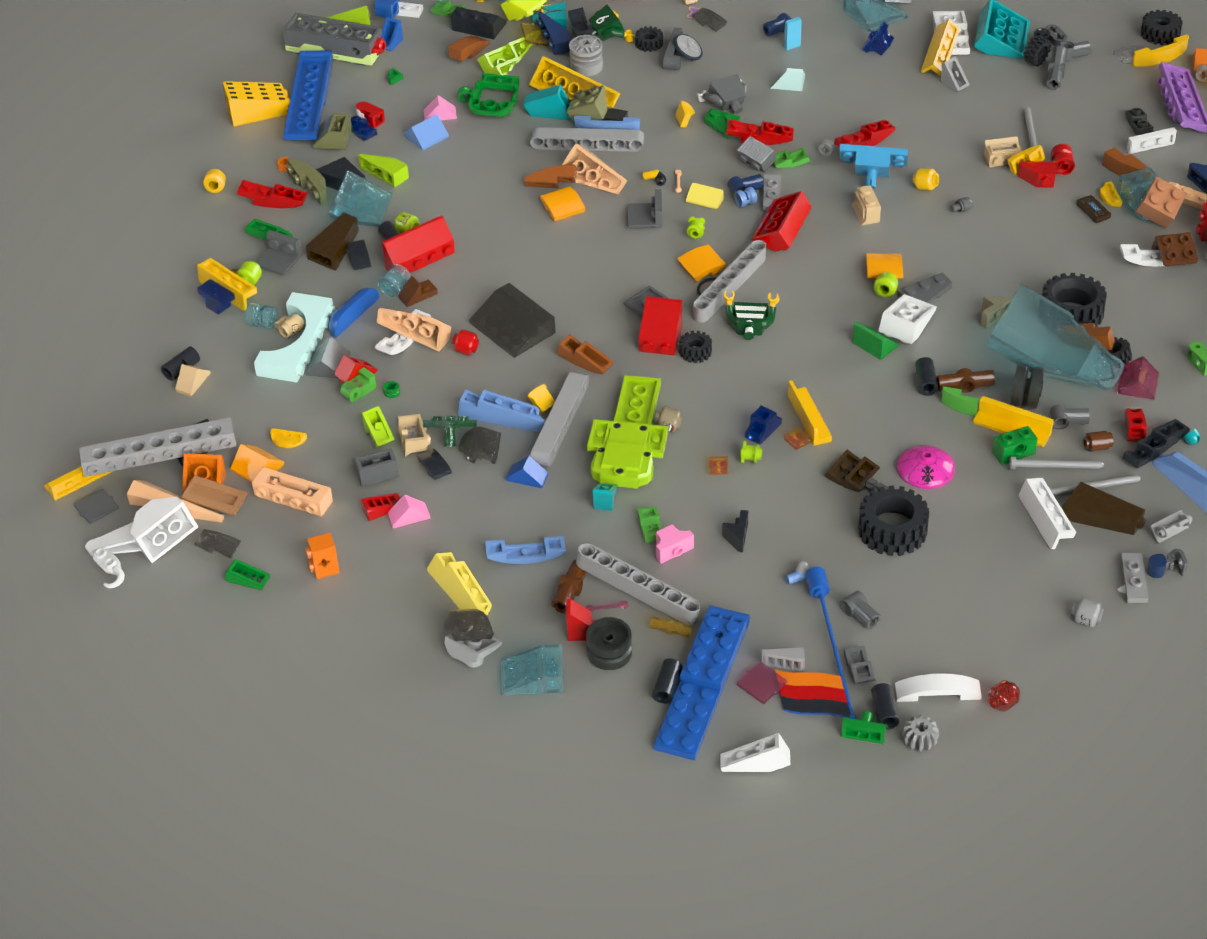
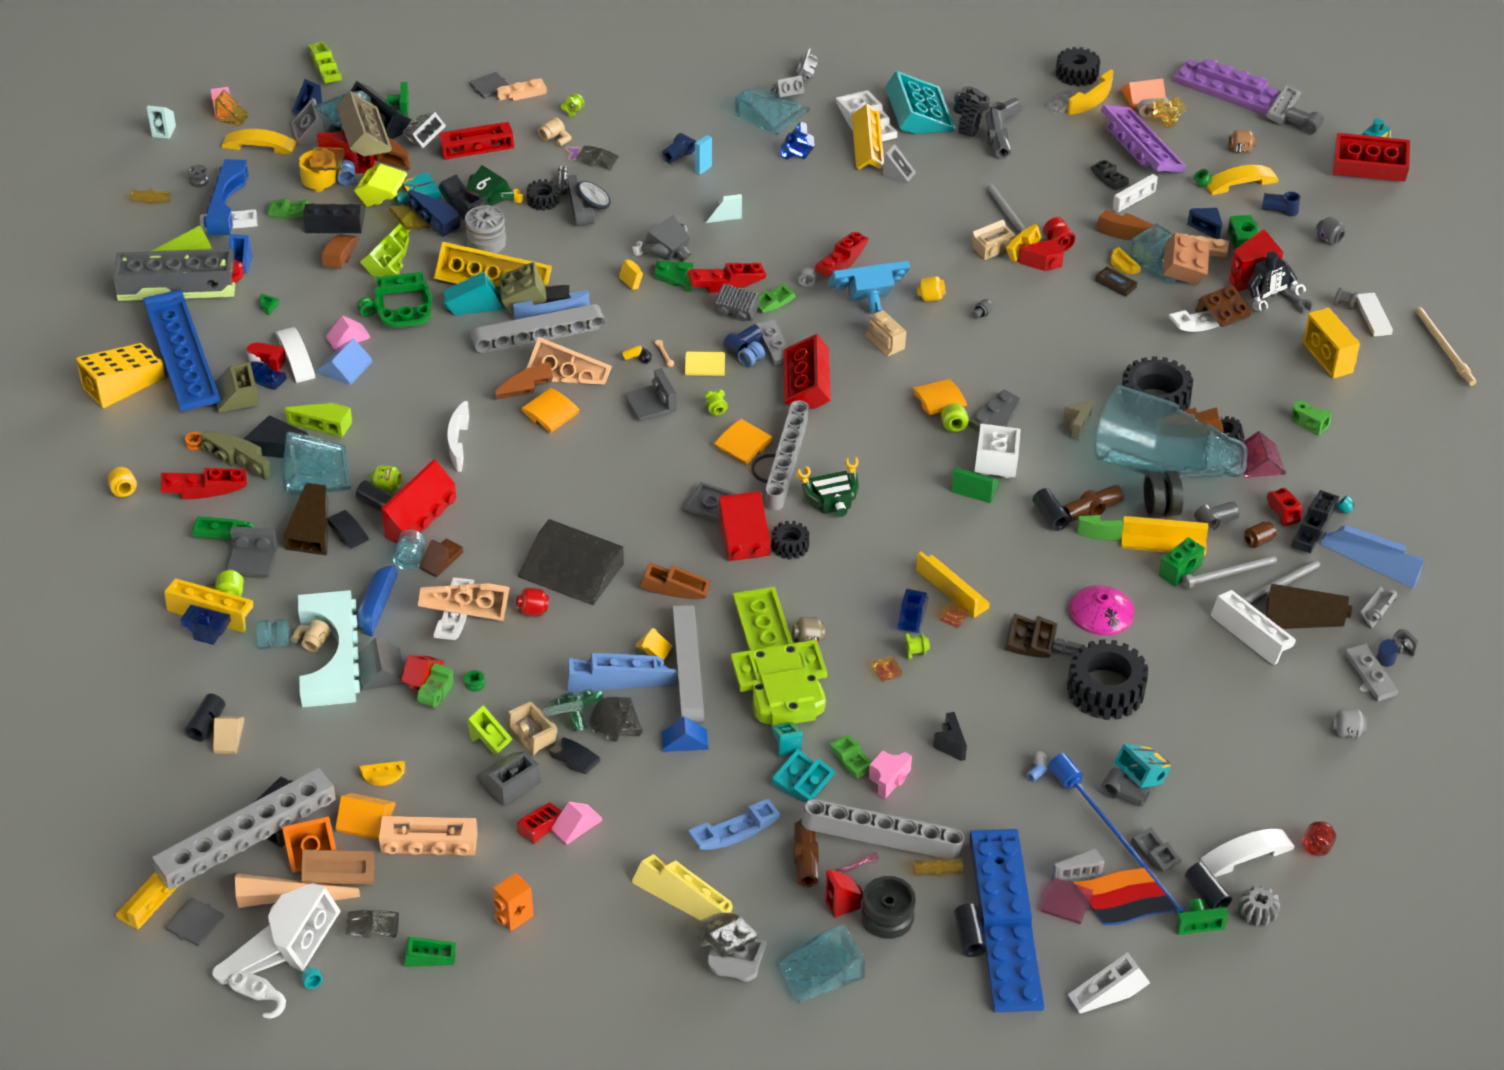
camera: 25 degrees left, 0 degrees up
none -> white slope [275,327,315,383]
none -> teal hinge [302,967,323,989]
none -> white slope [447,401,469,472]
none -> dark grey axle [557,166,568,194]
none -> teal slope [770,749,836,802]
none -> teal torso [1114,744,1171,788]

